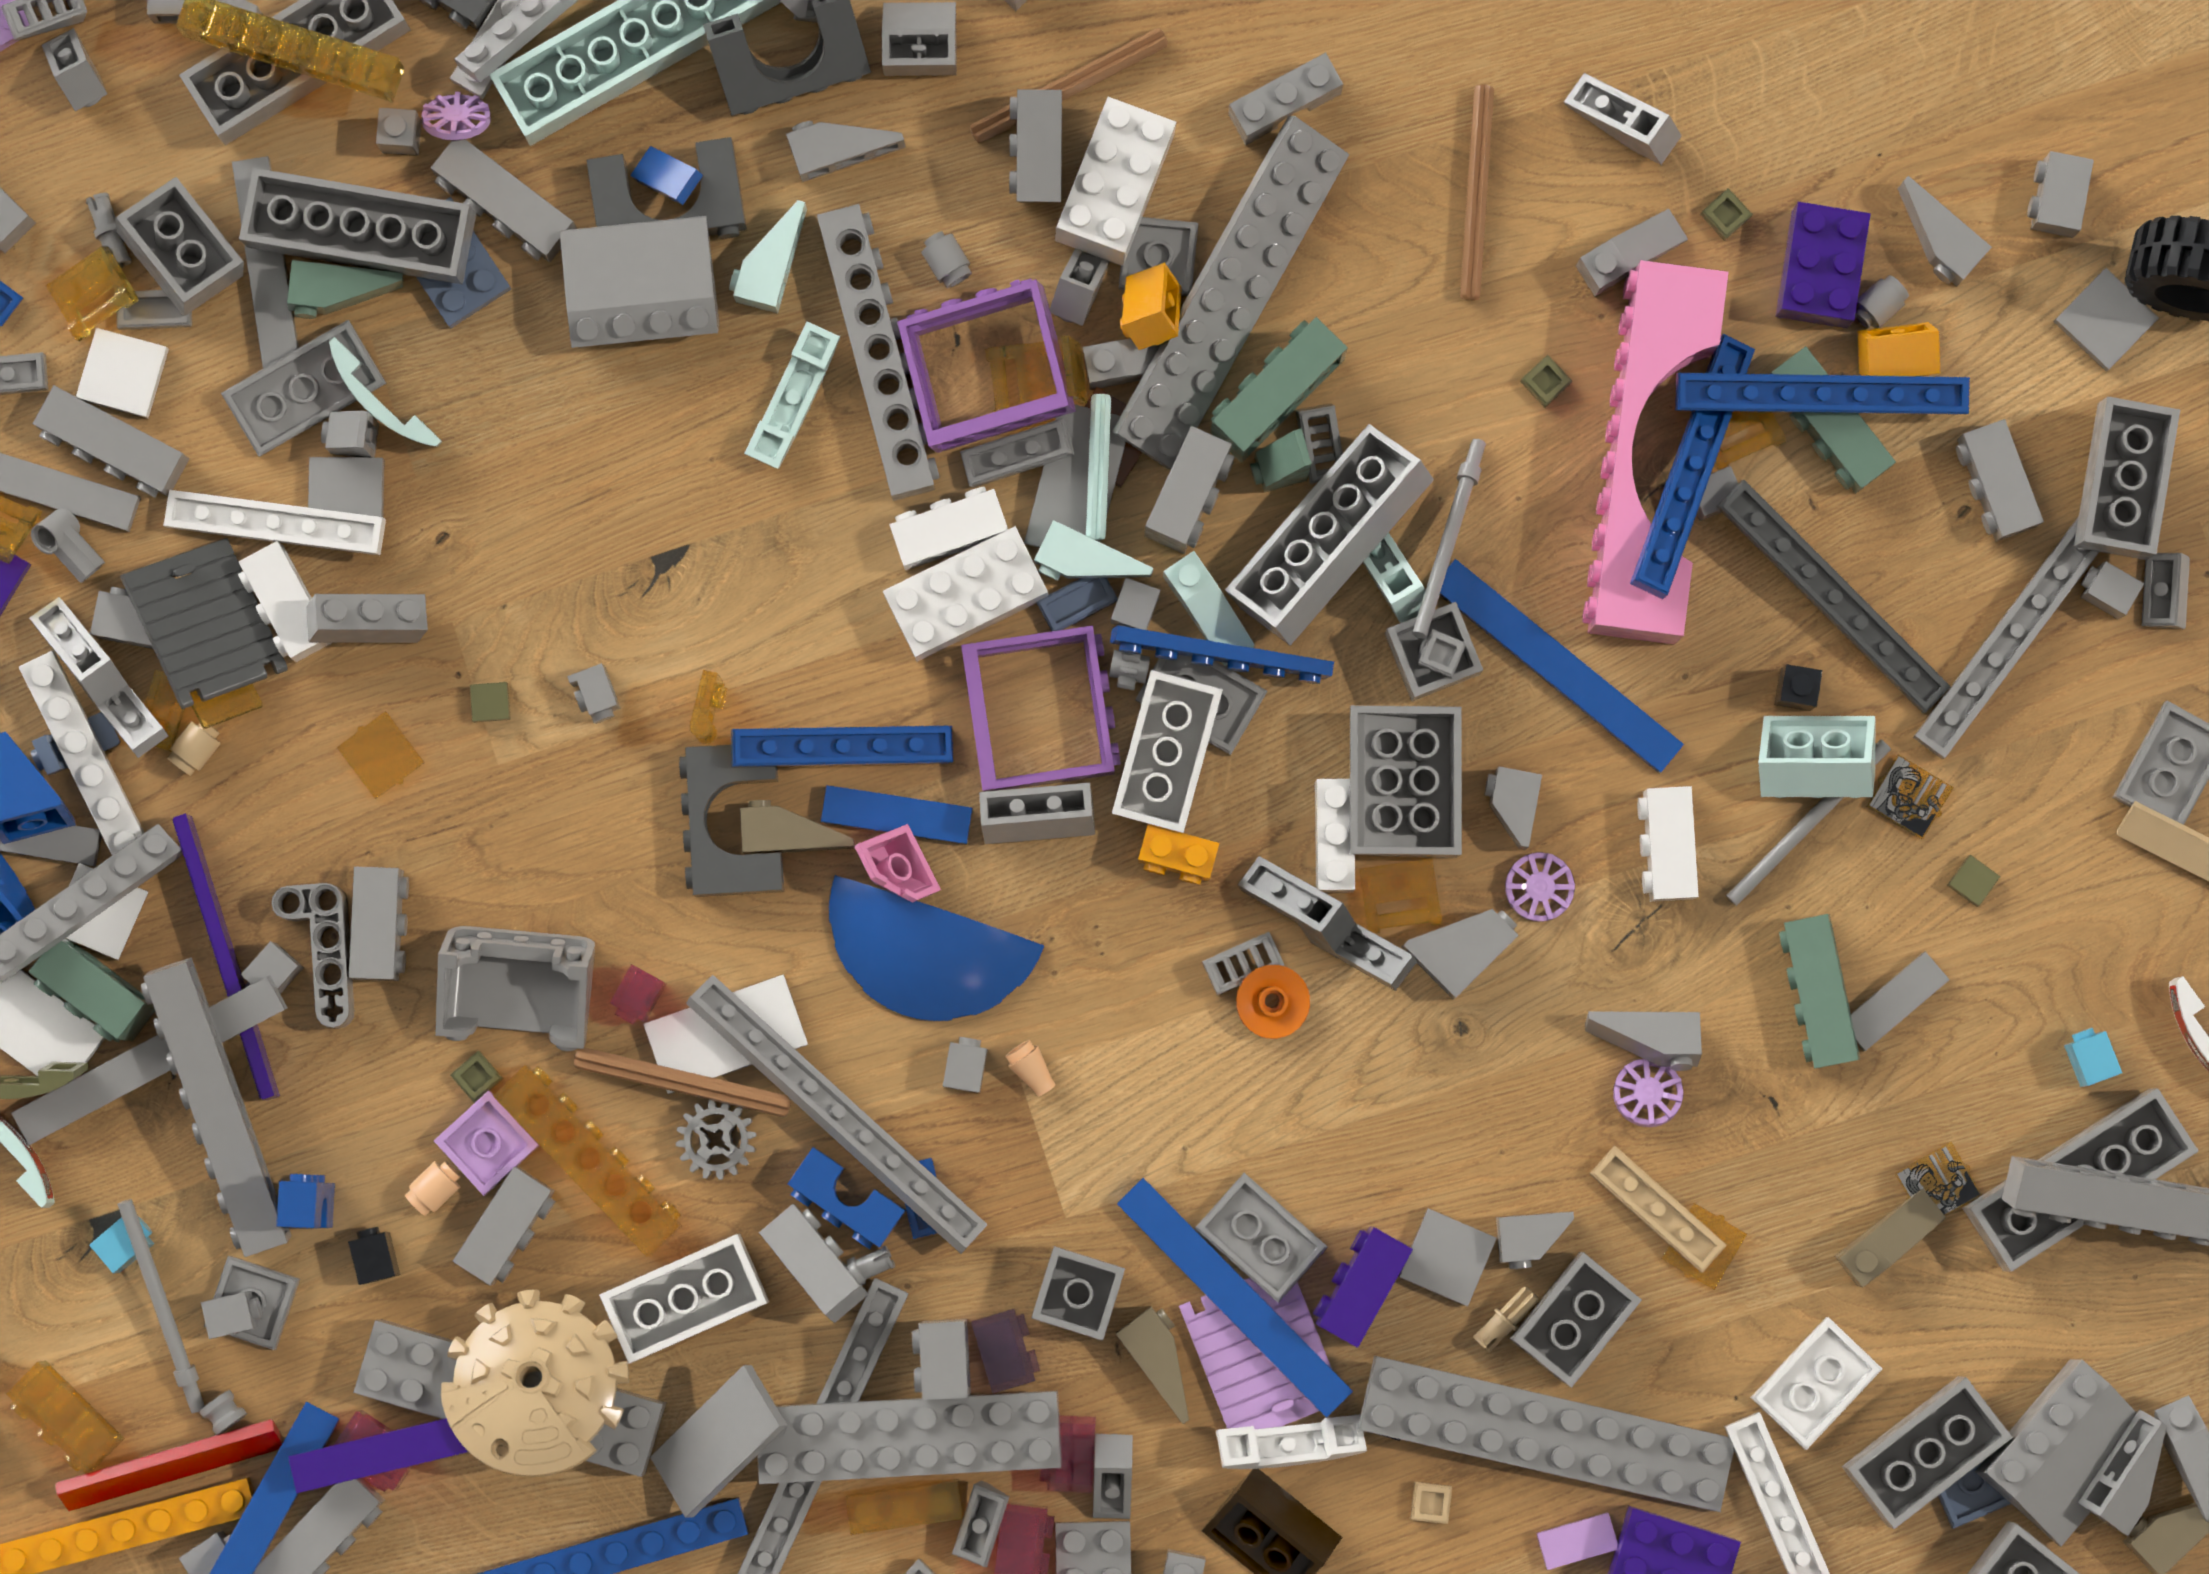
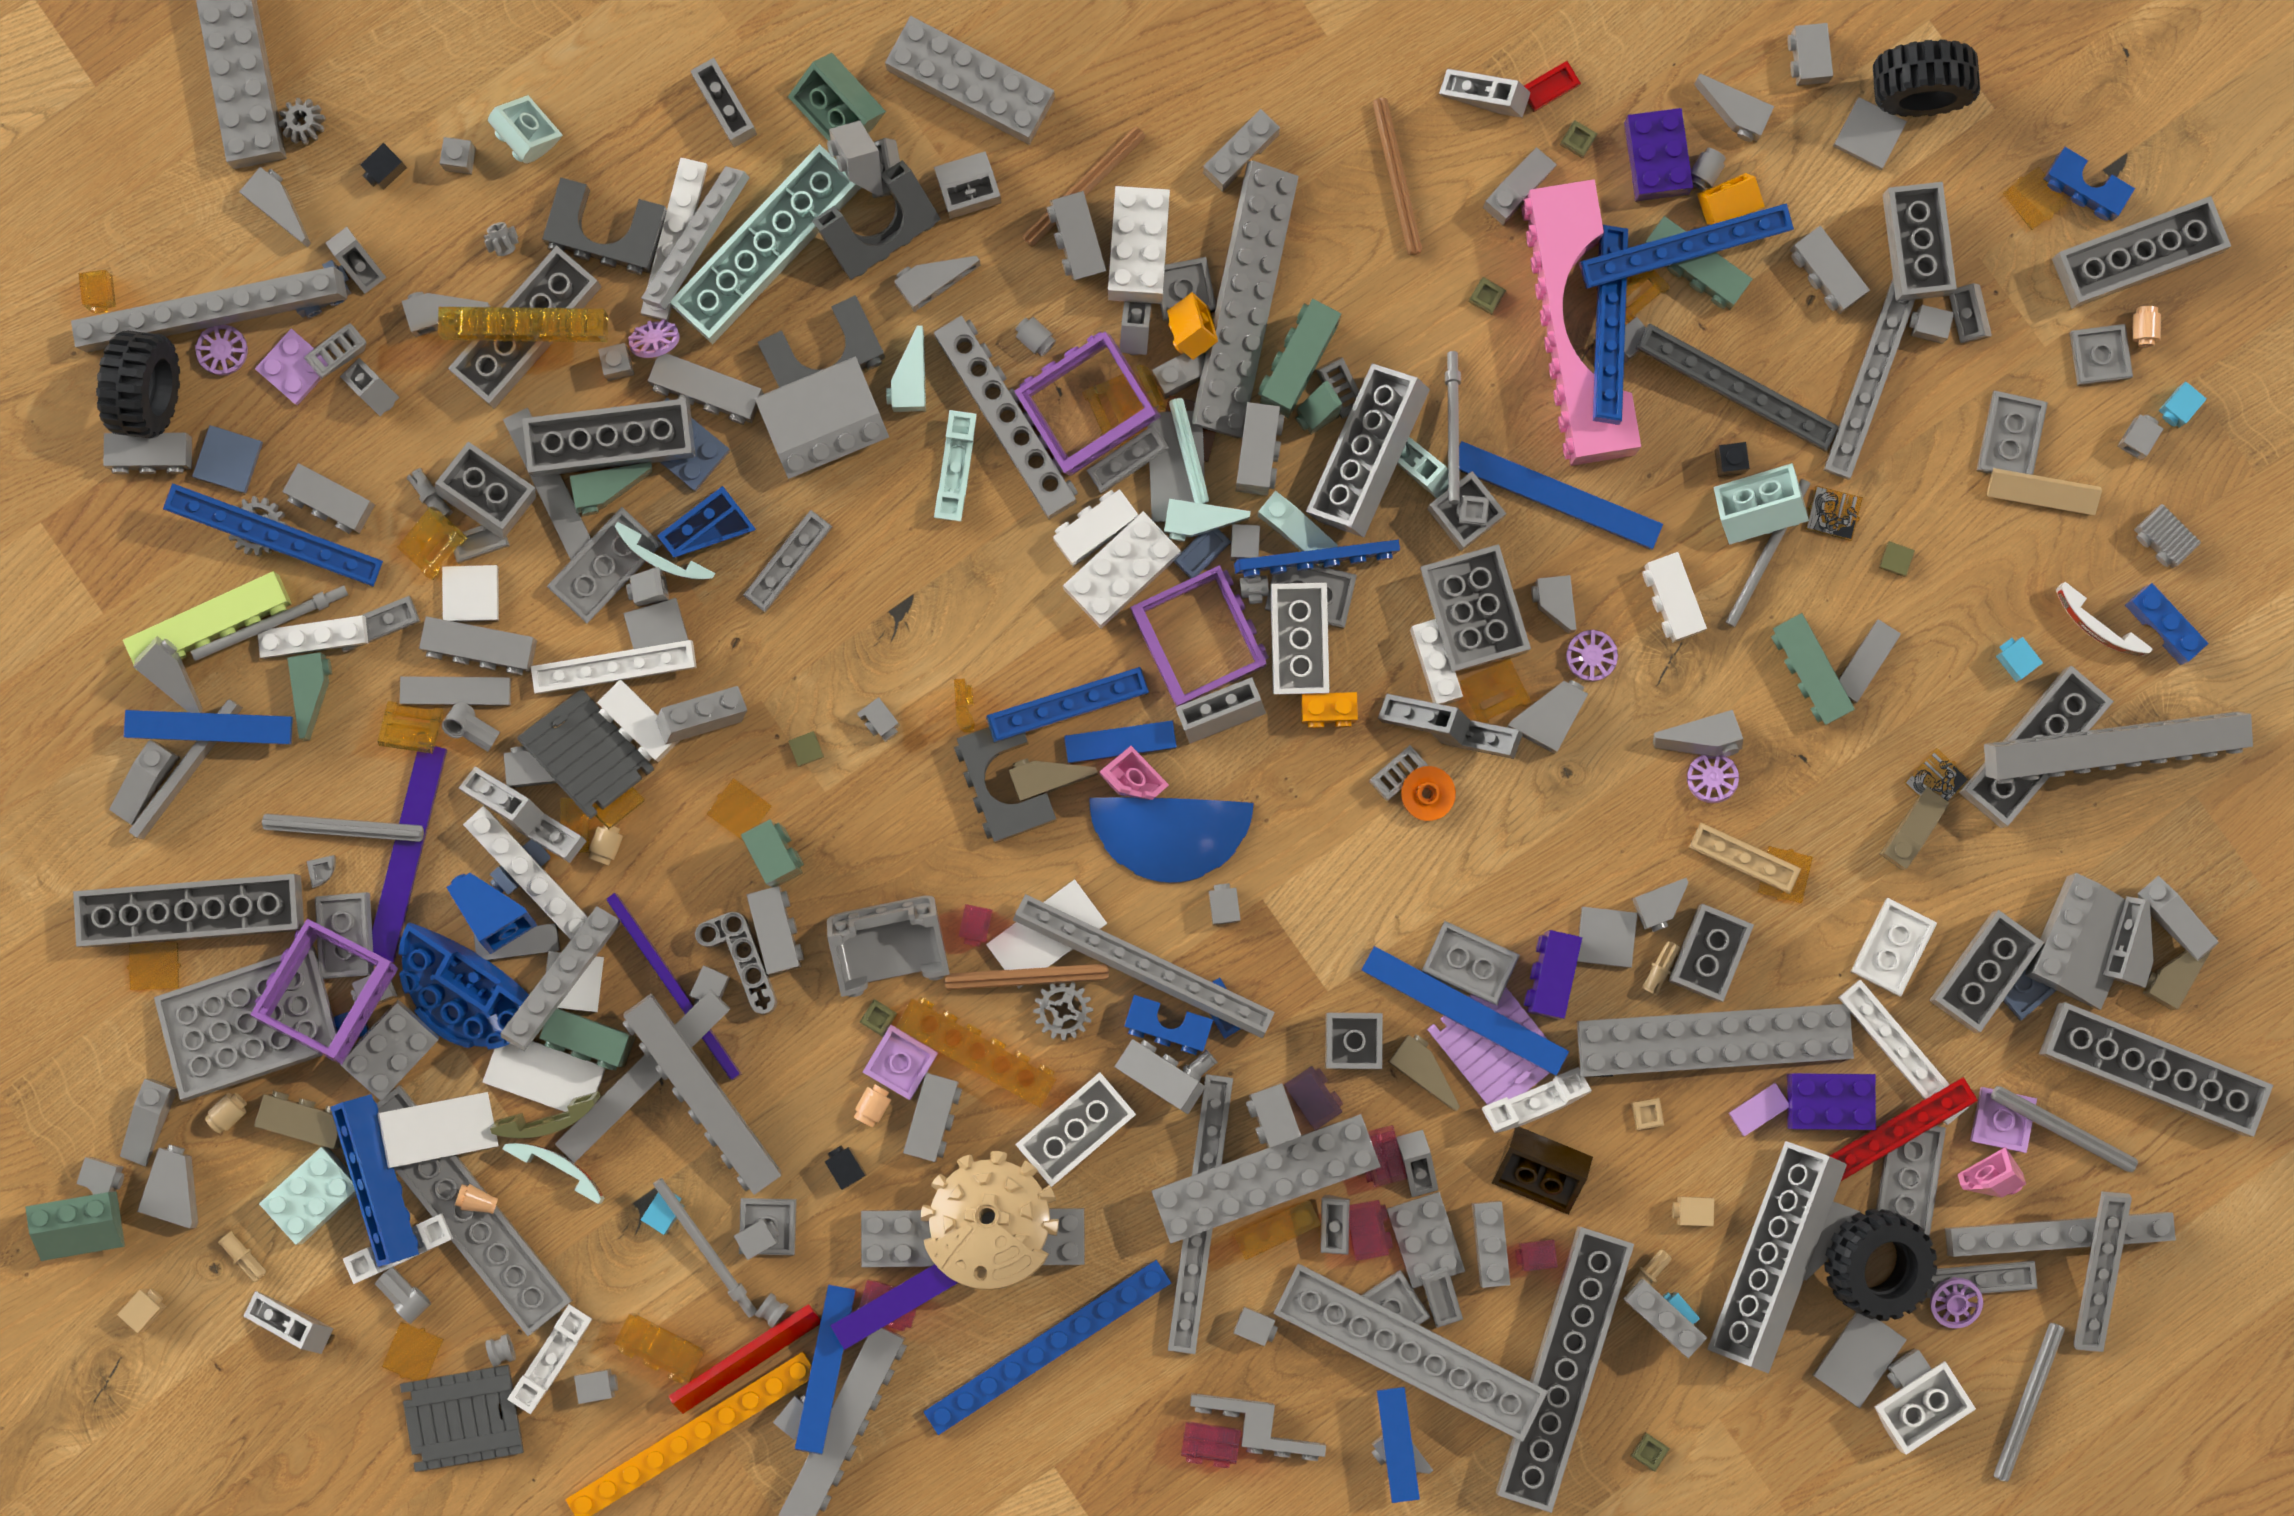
camera: 15 degrees left, 0 degrees up
blue arch [277,1174,335,1228] -> none
blue tile [630,146,703,205] -> none
light grey tile [650,1365,788,1518] -> none
light nougat cone [1005,1040,1056,1097] -> none
none -> blue wedge [657,486,756,558]
none -> sand green brick [741,819,804,887]
none -> light grey tile [743,510,833,613]
none -> red tile [1524,61,1581,112]

